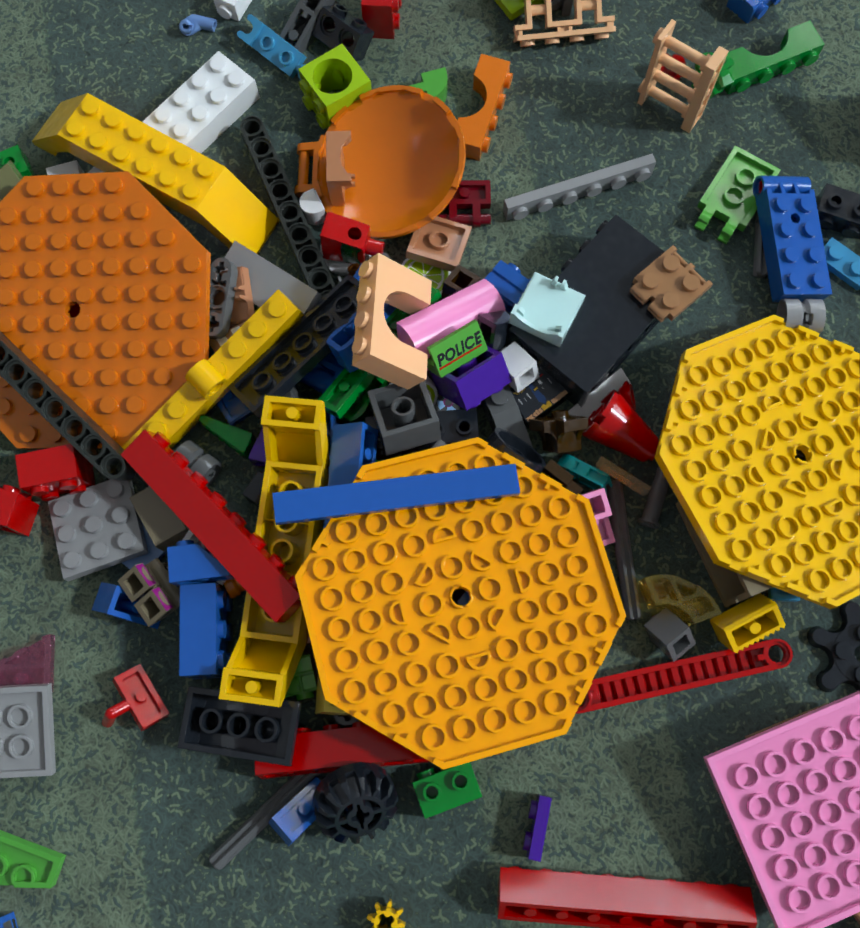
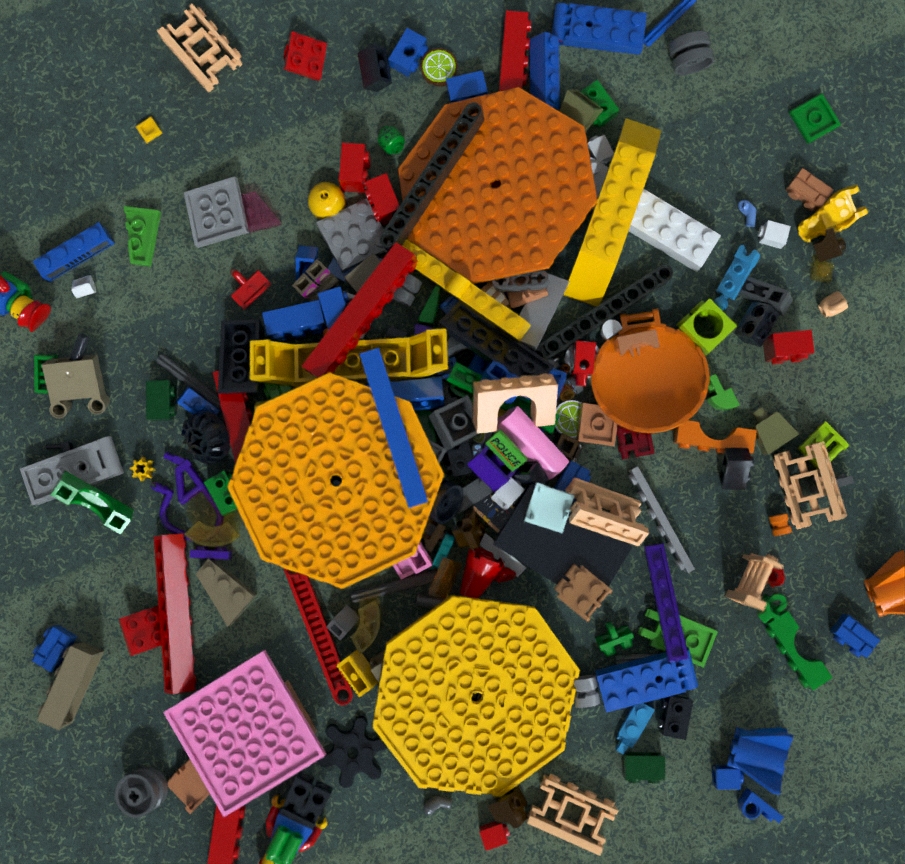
camera: 80 degrees right, 10 degrees up
none -> dark green brick [146,380,177,421]
none -> dark purple piece [151,451,224,543]
none -> clear yellow brick [184,521,240,547]
none -> dark tan wedge [196,559,257,627]
none -> yellow cylinder [308,182,346,220]
none -> light nougat fence [565,478,649,546]
none -> green hips [595,621,634,657]
none -> dark purple tile [644,543,689,663]
none -> black brick [719,448,754,490]
none -> olive torso [751,407,799,455]
none -> orange wheel [768,513,792,536]

